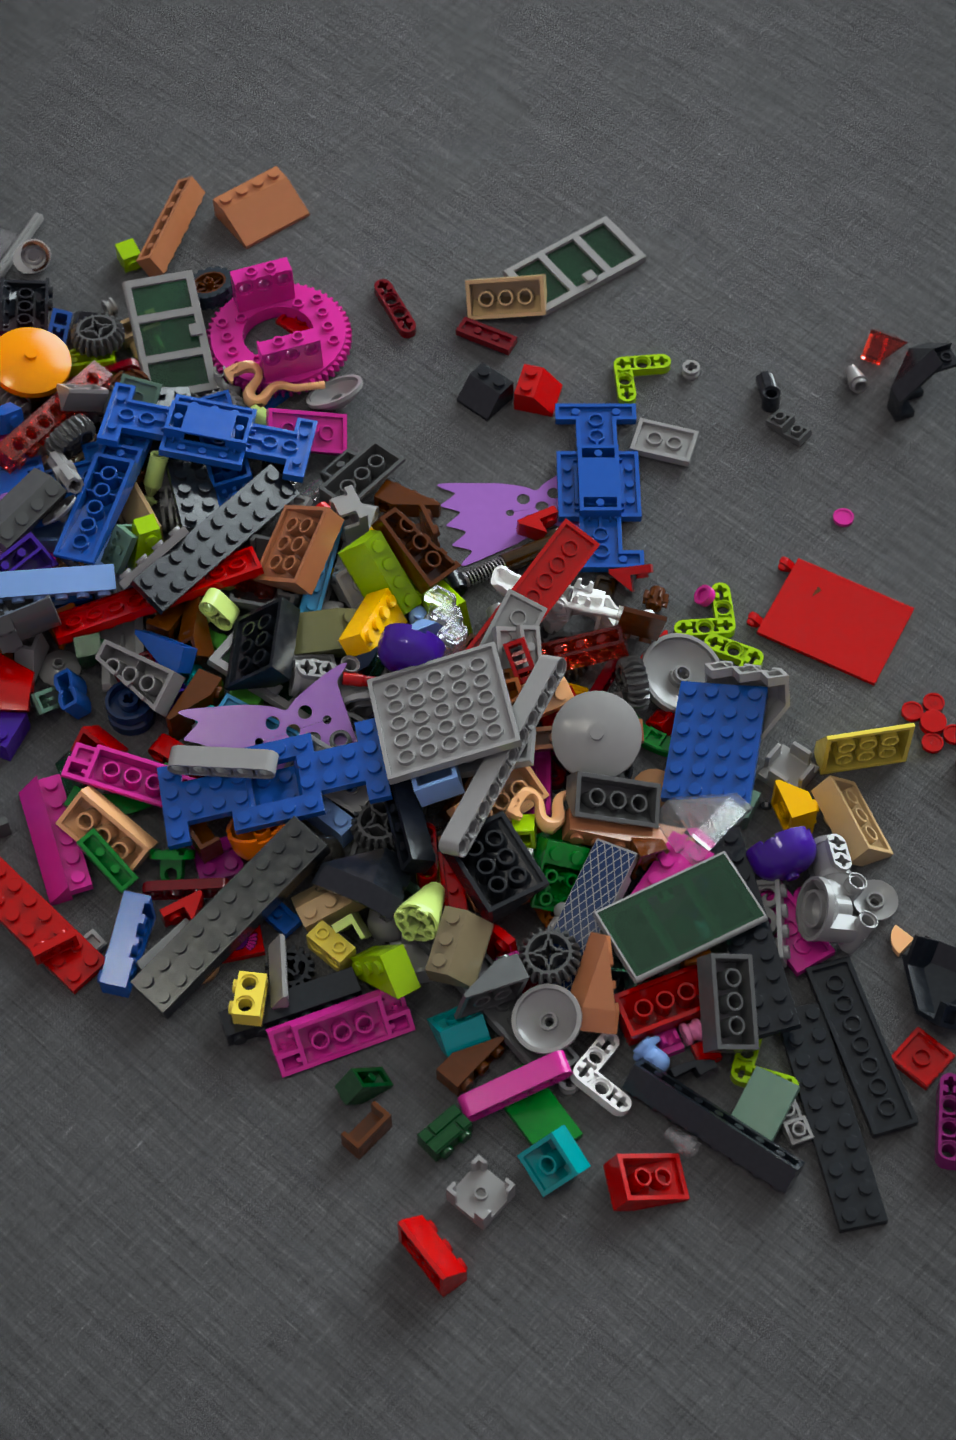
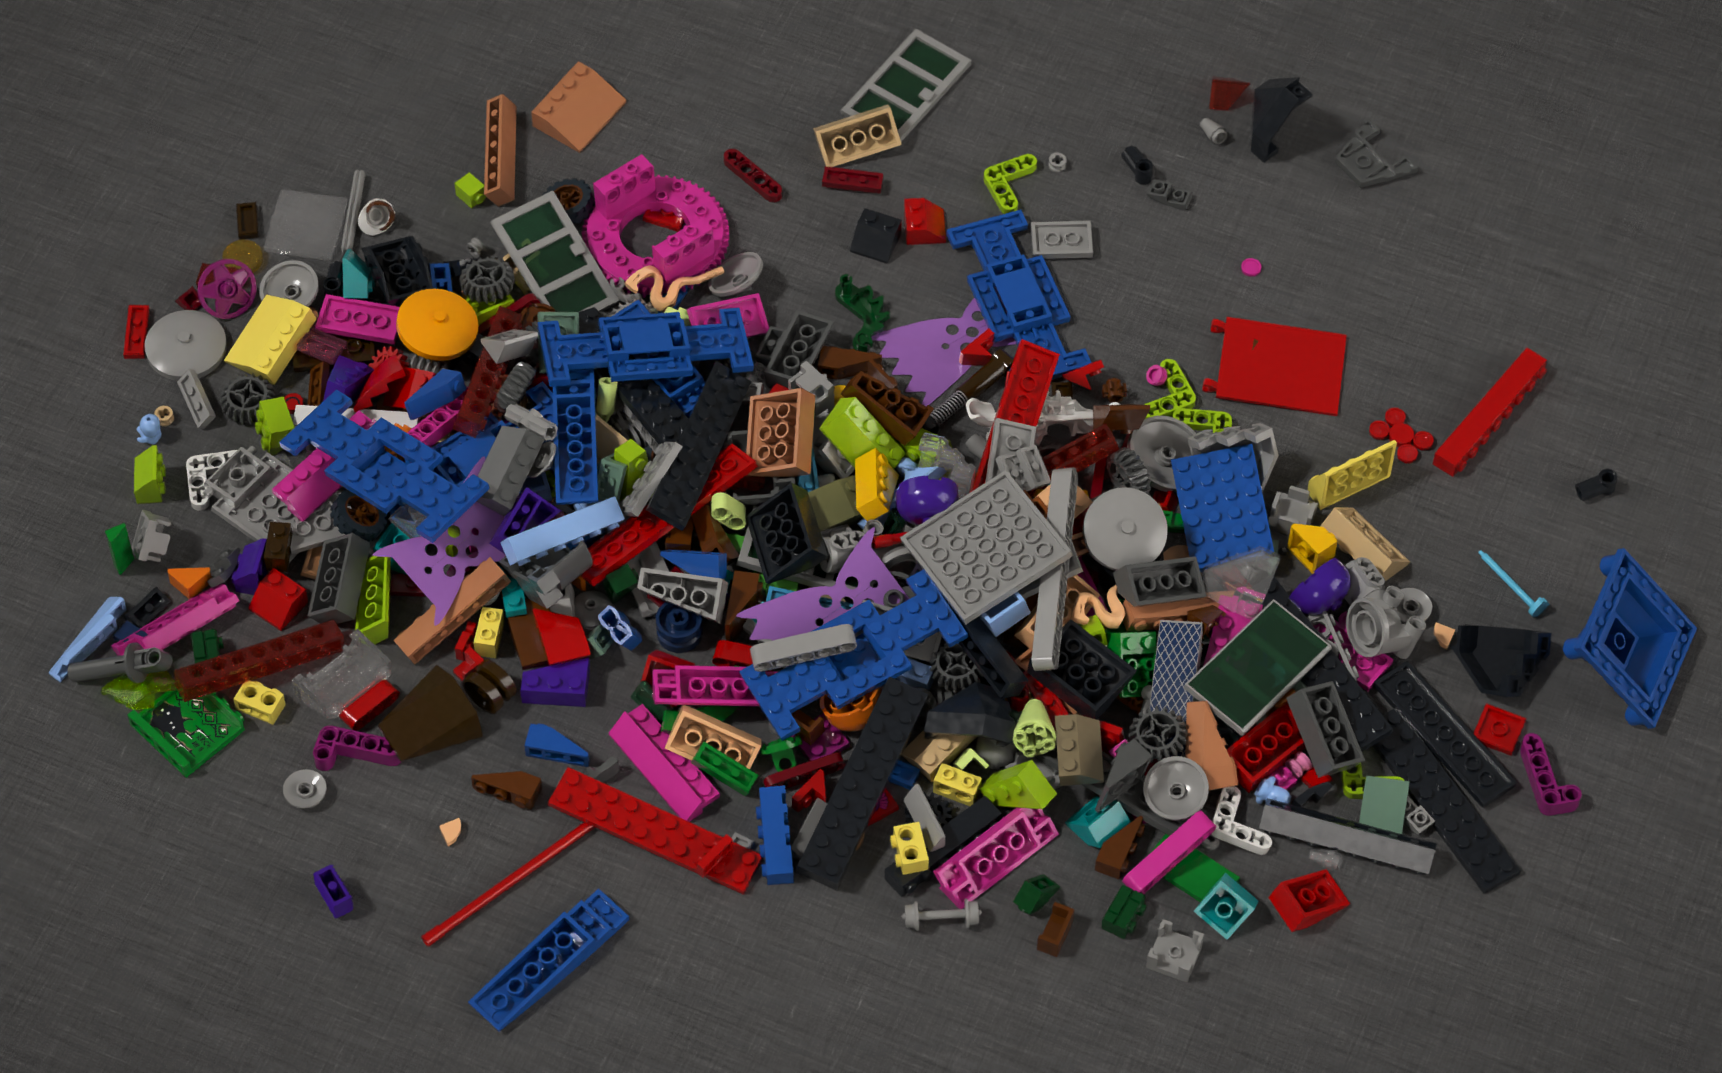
camera: 20 degrees left, 0 degrees up
red slope [397,1215,468,1297] -> none
red slope [502,637,535,685] -> none
none -> dark green animal [835,274,890,352]
none -> light grey piece [901,899,982,931]

